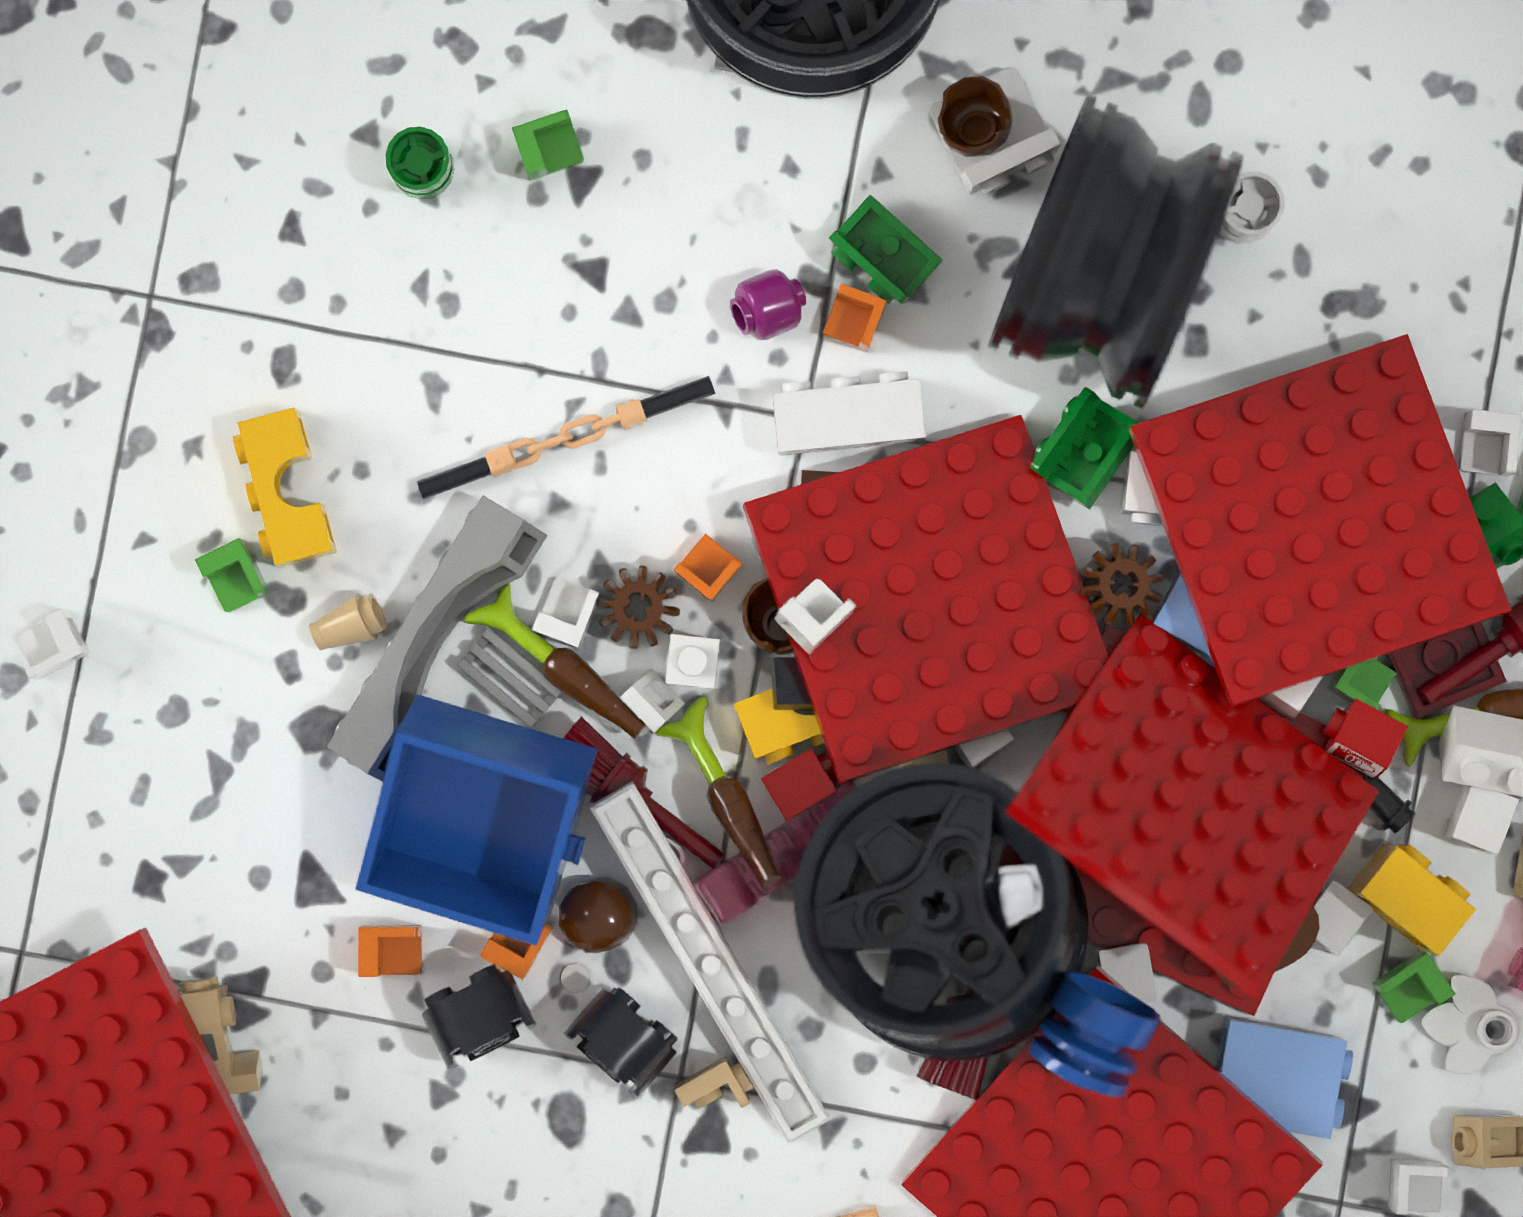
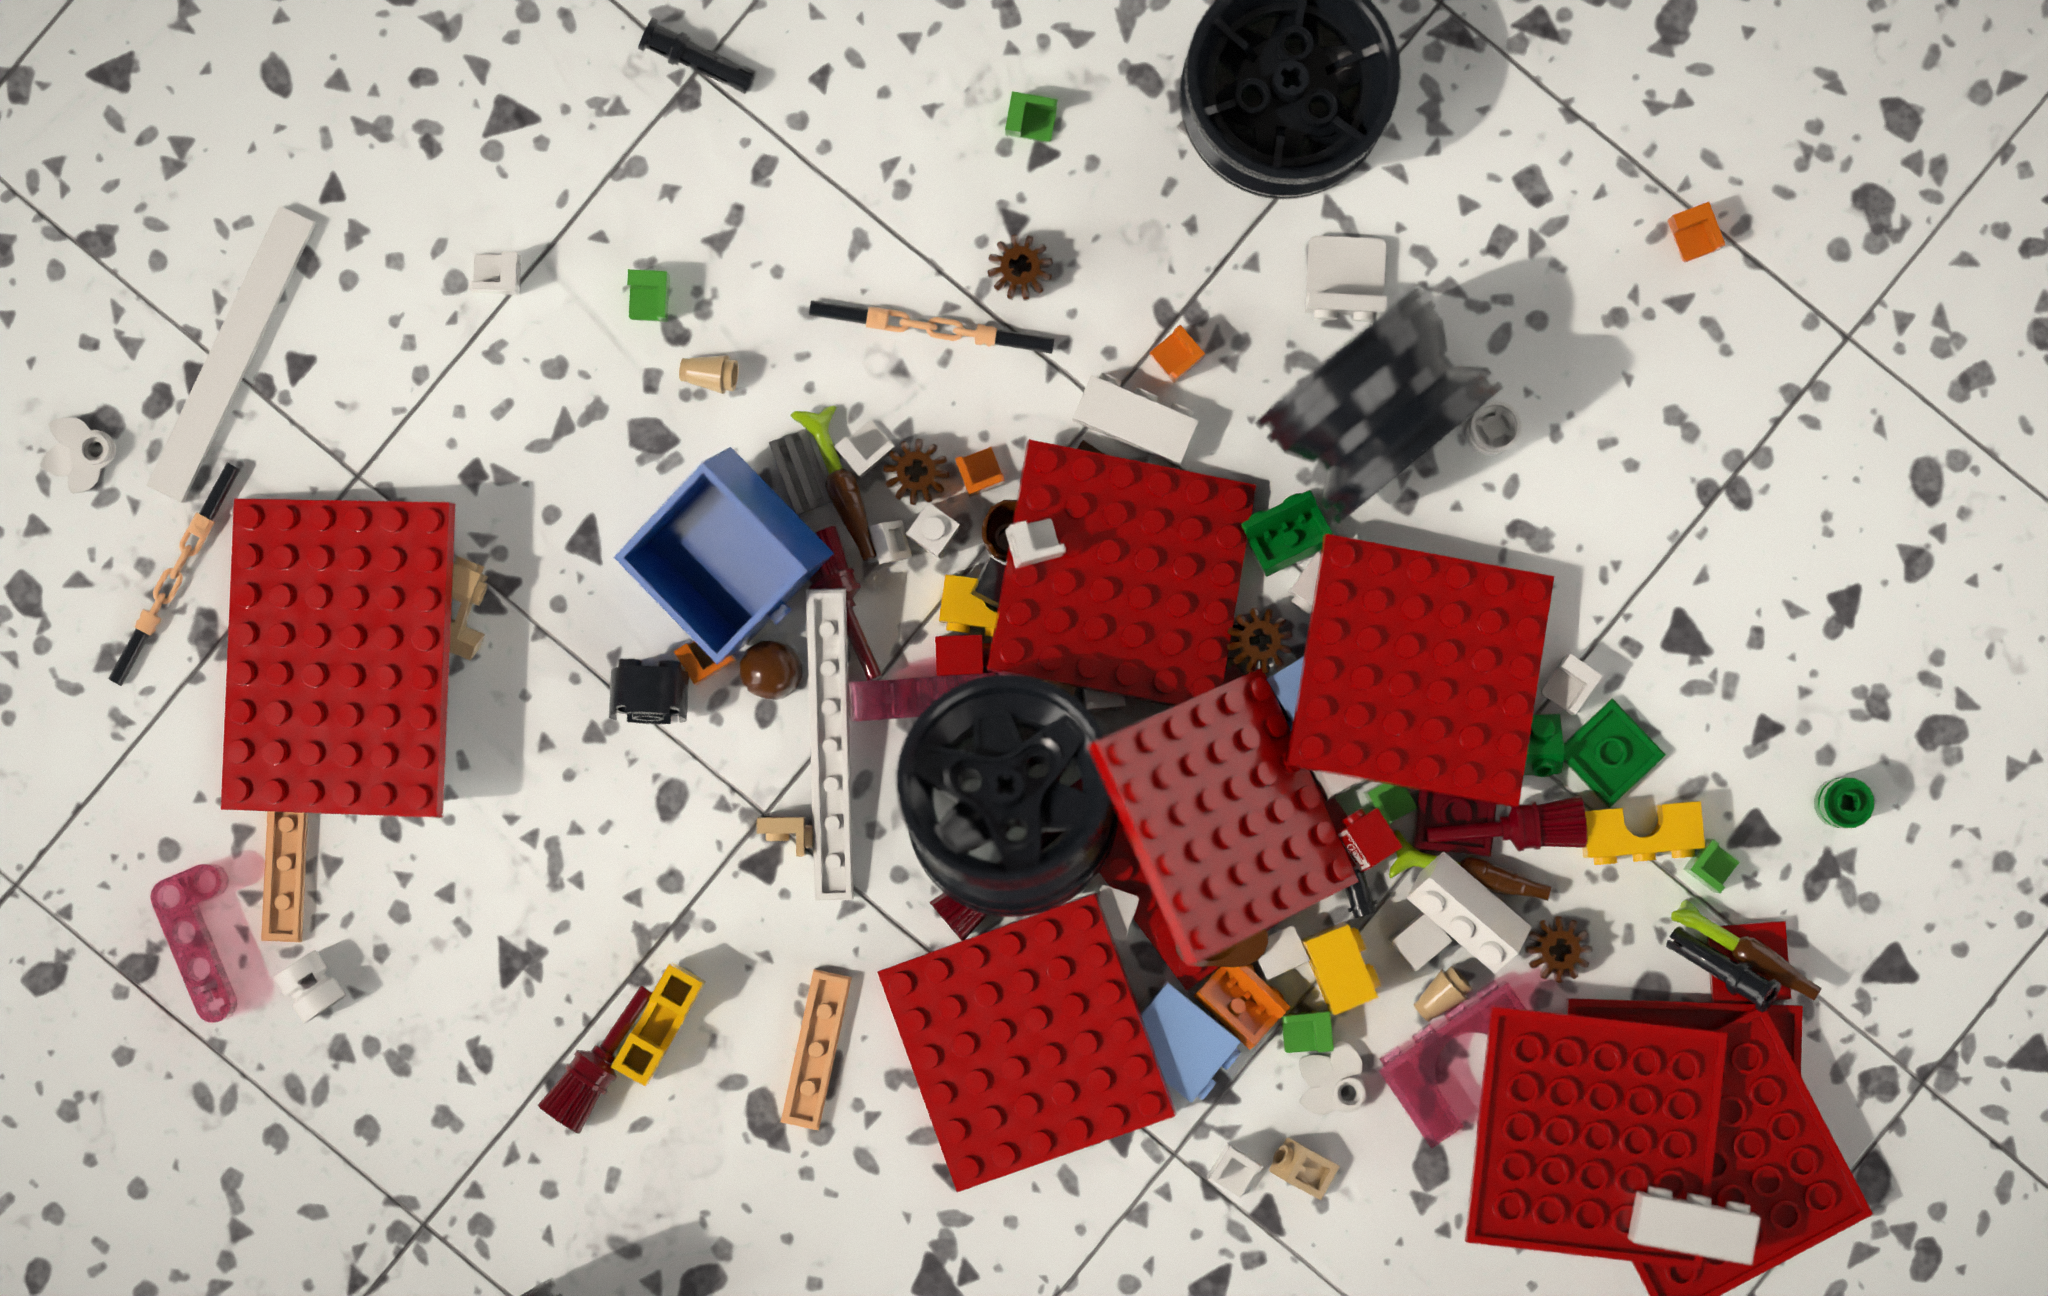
camera: 25 degrees right, 0 degrees up
yellow arch [233,407,337,568] -> none
light grey arch [327,495,548,782] -> none
orange panel [358,925,422,977] -> none
green wheel [385,126,454,199] -> none
white sticker [561,963,590,993] -> none
black brick [563,987,678,1098] -> none
reddish brown piece [655,697,780,886] -> none
magenta head [730,269,806,341] -> none
green bracket [829,194,944,305] -> none
reddish brown hair [937,76,1013,157] -> none
blue wheel [1029,971,1161,1097] -> none
none -> black pin [638,17,756,94]
none -> reddish brown gear [987,234,1053,301]
none -> orange bracket [1194,964,1290,1050]

